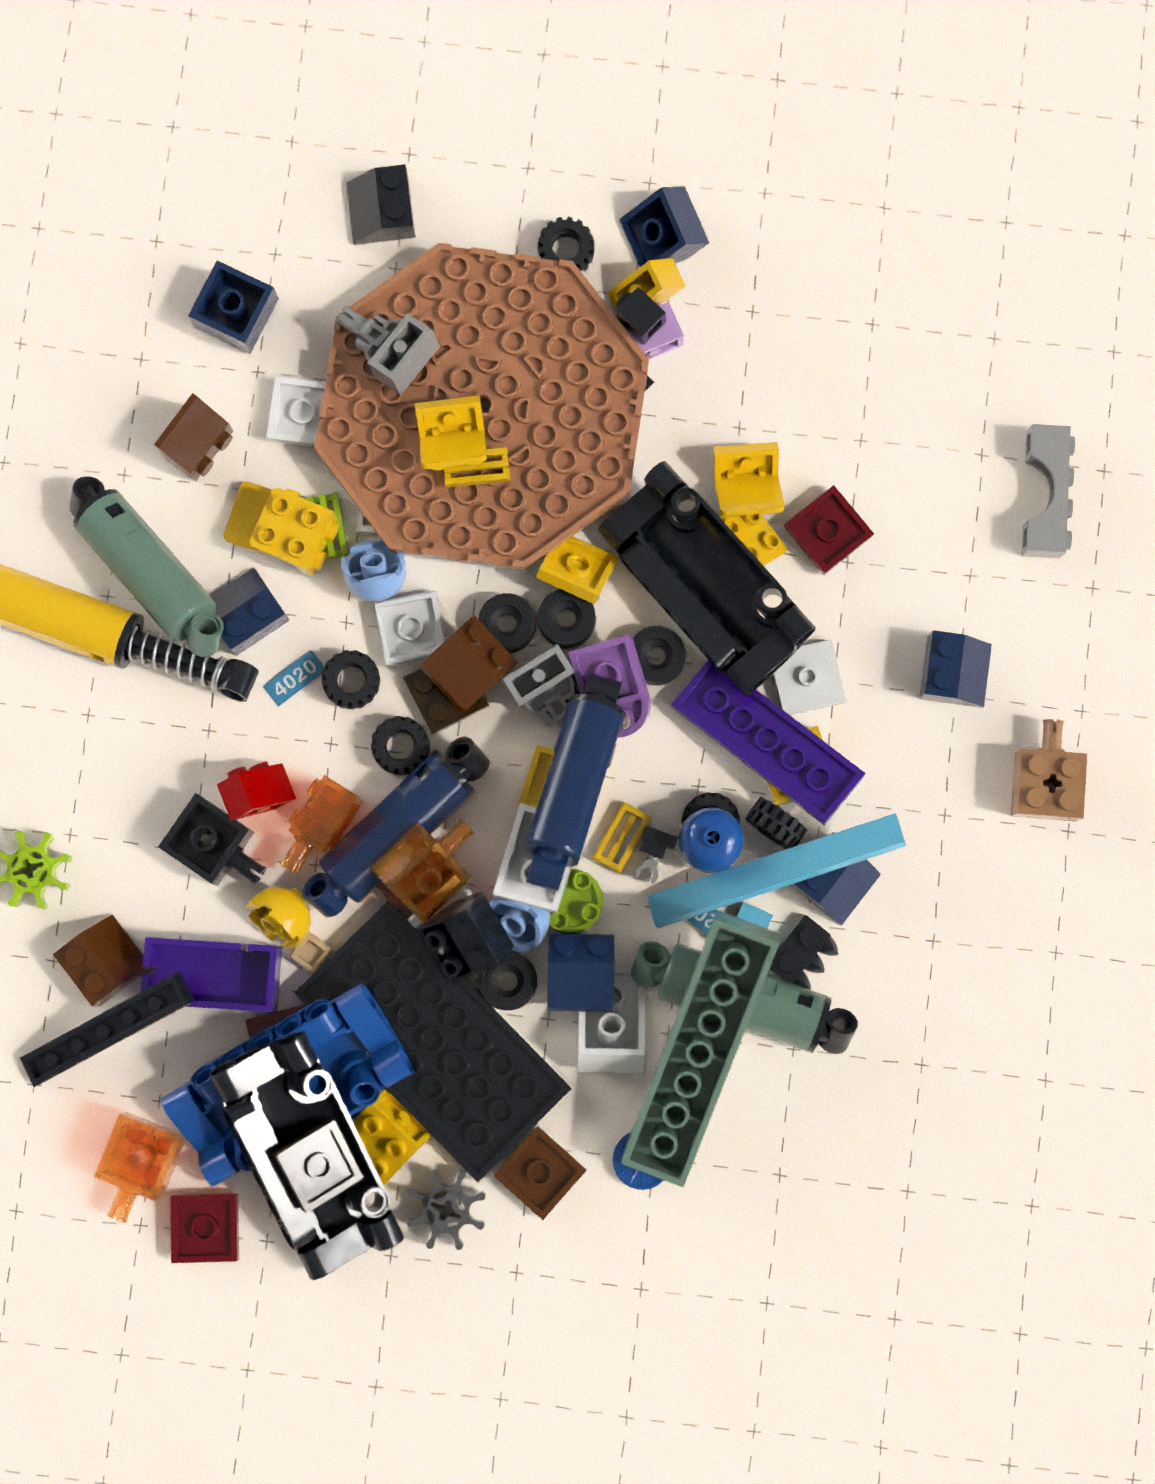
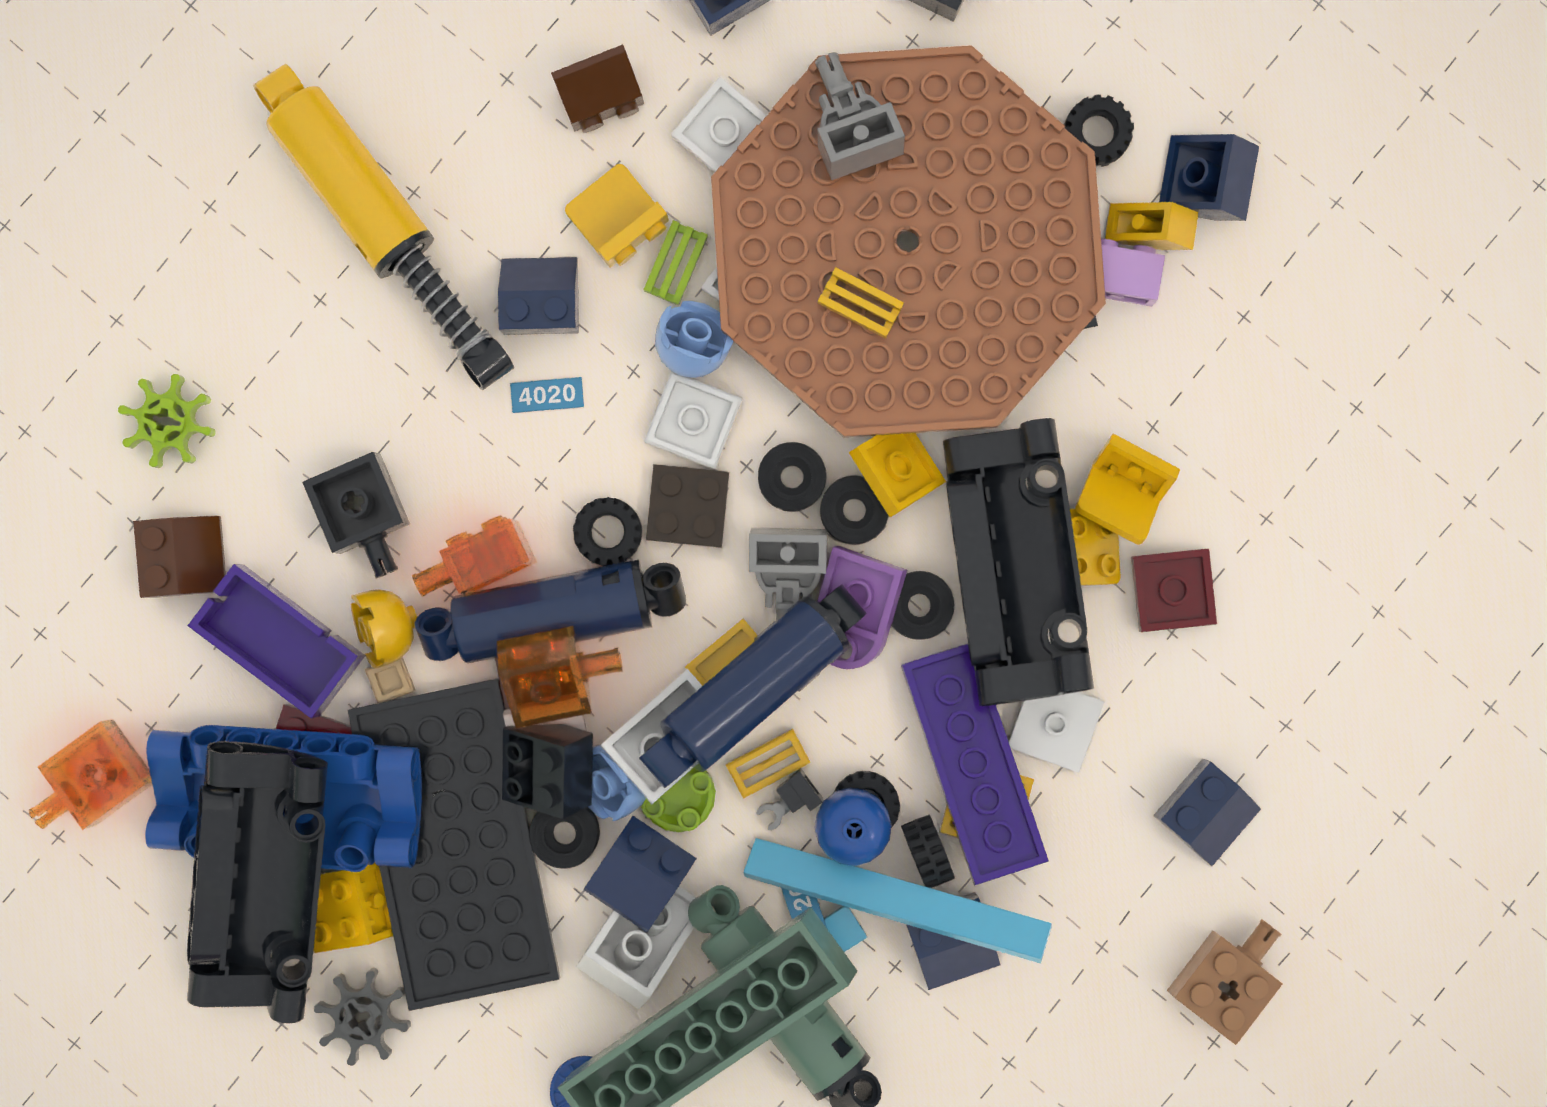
camera: 30 degrees right, 5 degrees up
black tile [20,972,195,1088] -> none
sand green piece [69,476,224,657] -> none
dark red plate [170,1193,240,1264] -> none
red brick [216,761,297,821] -> none
yellow bracket [249,488,339,577] -> none
plate [273,1119,363,1214] -> none
black tyre [322,650,380,710] -> none
yellow bracket [415,395,487,470] -> none
reddish brown slope [418,615,518,714] -> none
reddish brown plate [494,1125,587,1220] -> none
black brick [616,287,666,345] -> none
black plate [769,914,839,989] -> none
light grey arch [1021,424,1075,559] -> none

